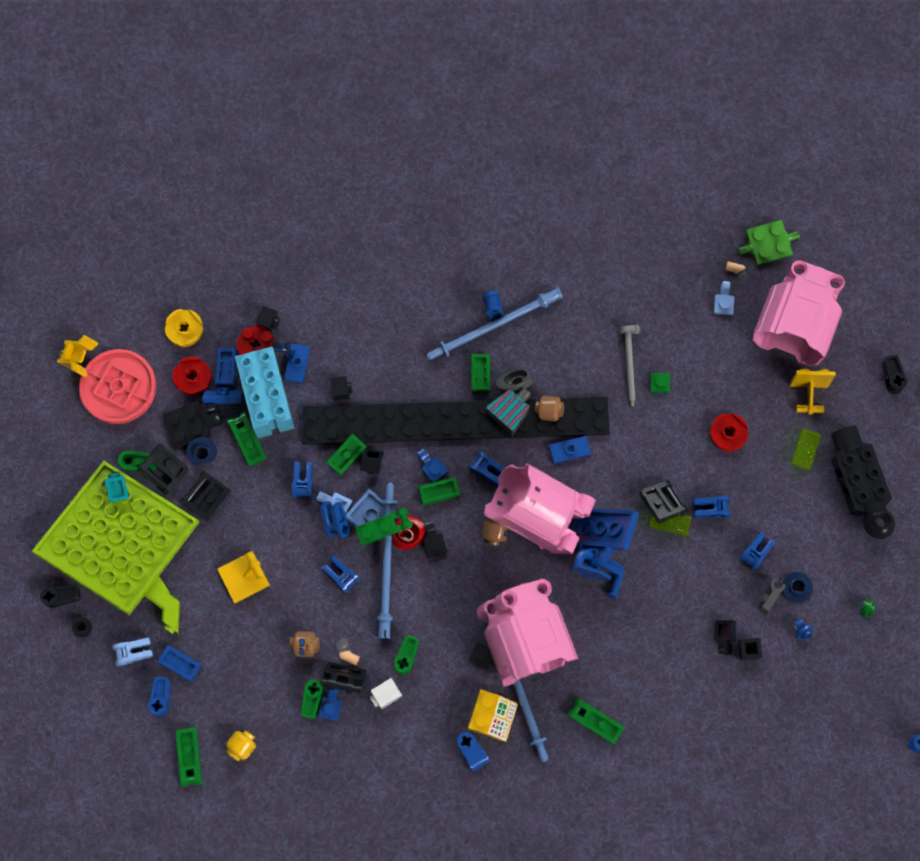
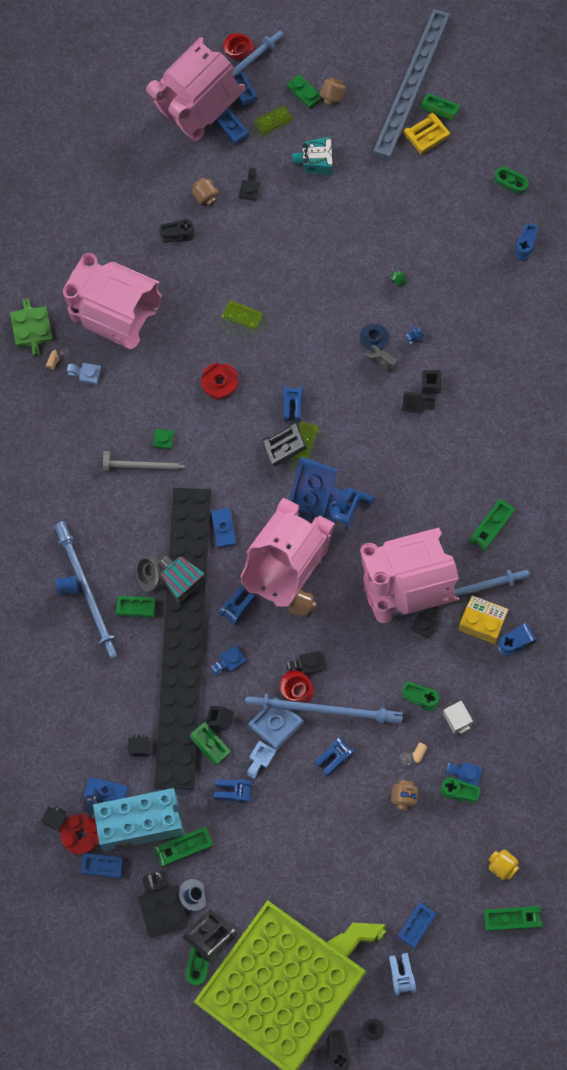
camera: 80 degrees left, 5 degrees down
yellow piece [57,335,98,377] -> none
coral plate [79,349,157,424] -> none
teal bracket [104,472,129,503] -> none
blue piece [148,677,171,717] -> none
yellow plate [165,309,204,347] -> none
red plate [172,357,212,395] -> none
black plate [179,471,231,521] -> none
blue plate [203,388,243,404] -> none
yellow plate [218,551,270,604] -> none
blue piece [320,501,350,538] -> none
black plate [320,662,367,694] -> none
green plate [355,508,413,546] -> none
green plate [418,477,460,506] -> none
medium nougat head [535,395,564,421] -> none
blue piece [739,531,775,571] -> none
yellow plate [790,369,836,415] -> none
black brick [831,425,896,539] -> none

